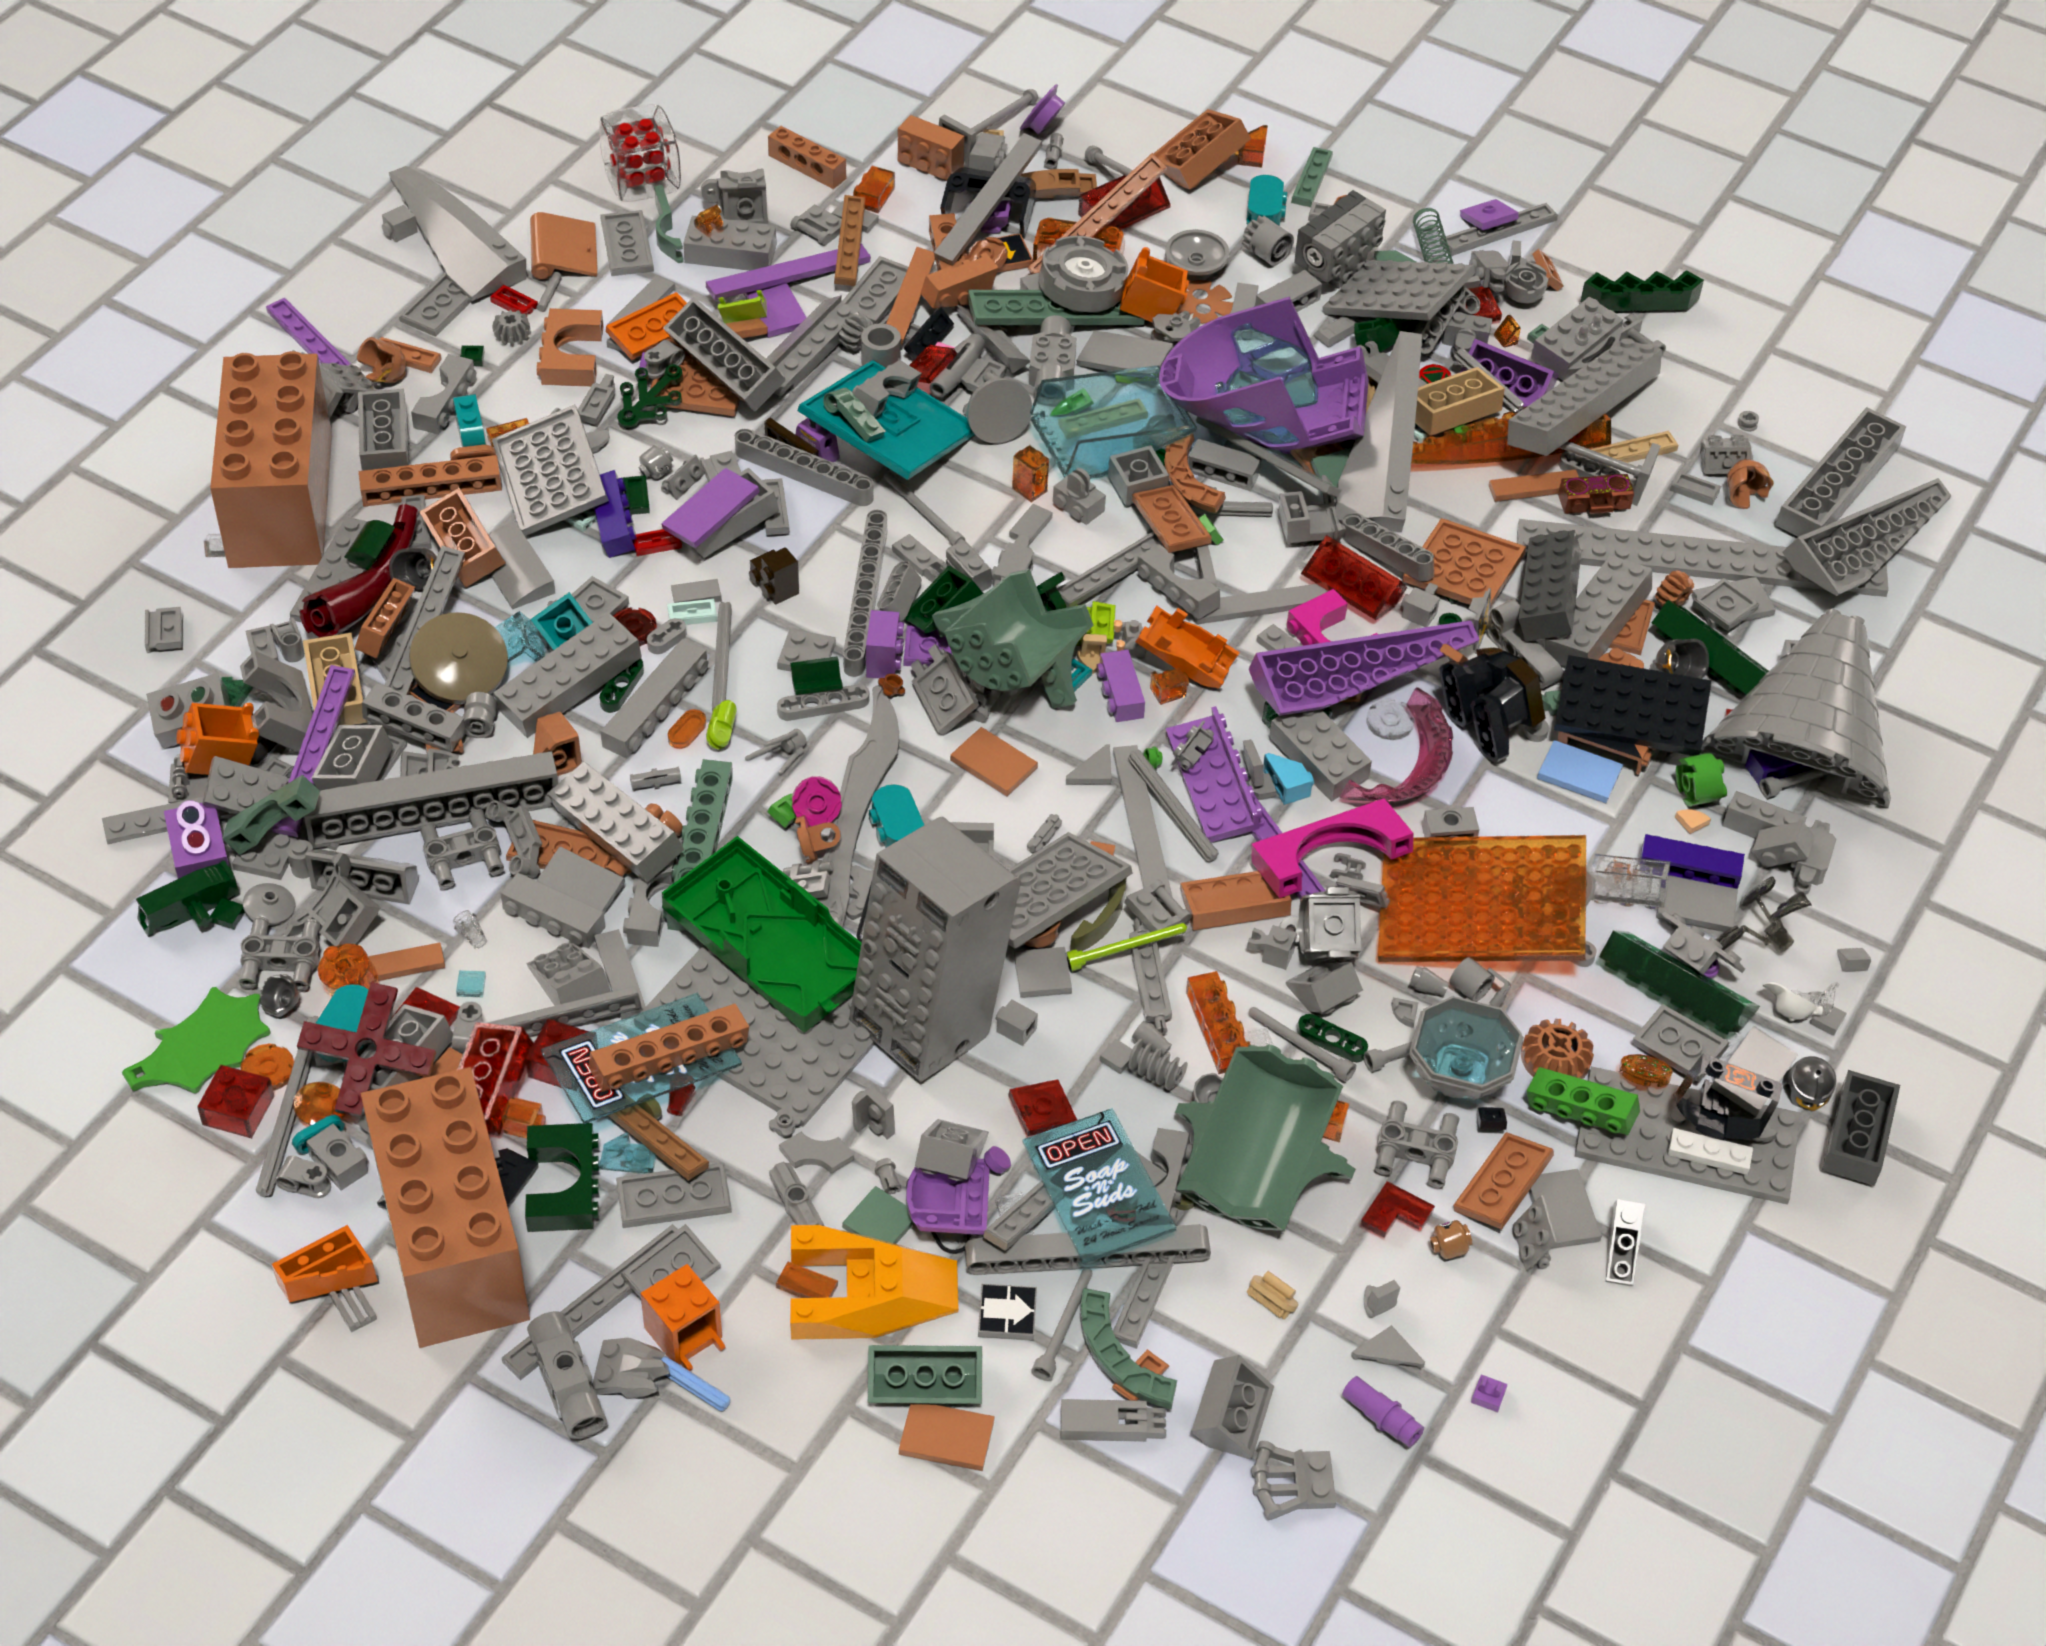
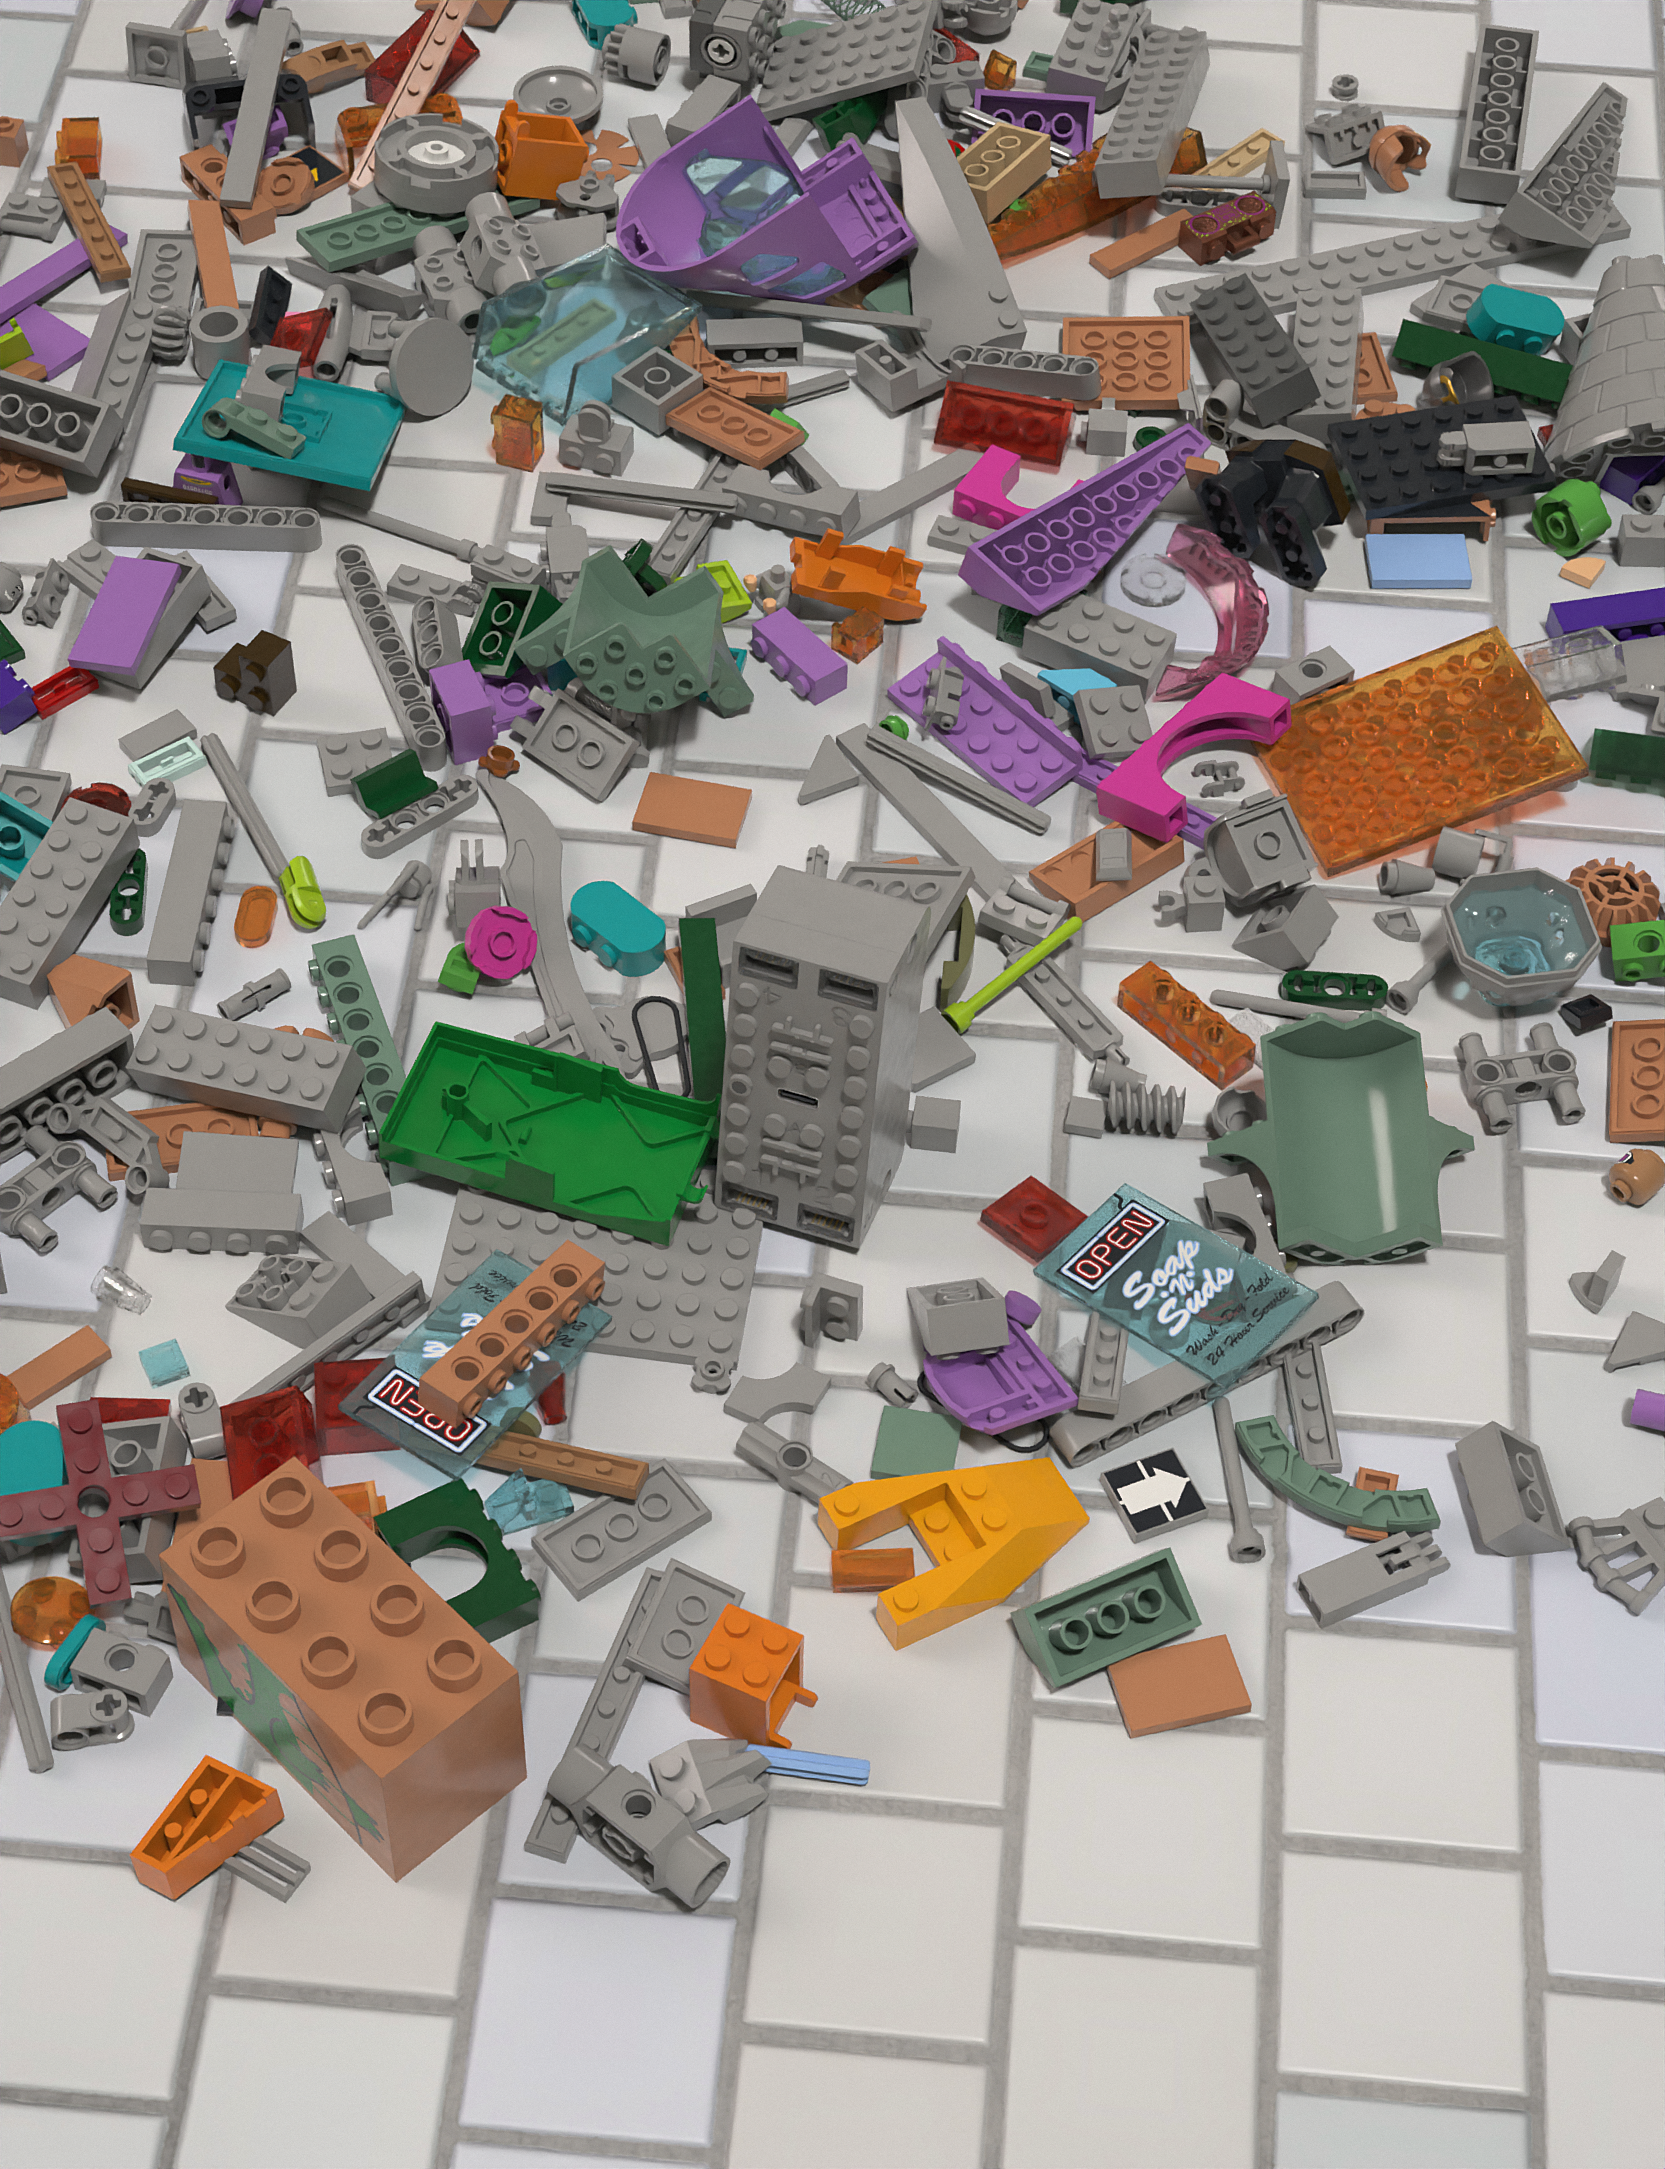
camera: 25 degrees left, 0 degrees up
nougat tile [795,815,841,865] -> none
nougat brick [898,115,964,181] -> none
nougat wedge [921,252,999,309] -> none
tan tile [1077,634,1107,674] -> none
light grey piece [1085,145,1133,176] -> none
tan piece [1247,1271,1299,1319] -> none
light grey tile [1336,875,1390,908] -> none
clear red plate [1361,1181,1435,1238] -> none
light grey tile [1524,720,1549,742] -> none
nougat gear [1655,570,1694,606] -> none
none -> light grey brick [448,839,501,927]
none -> light grey brick [460,192,547,316]
none -> light grey axle [546,472,738,514]
none -> light grey plate [1073,685,1153,759]
none -> light grey tile [1096,828,1132,882]
none -> light grey hinge [1436,421,1536,476]
none -> teal brick [1466,284,1565,356]

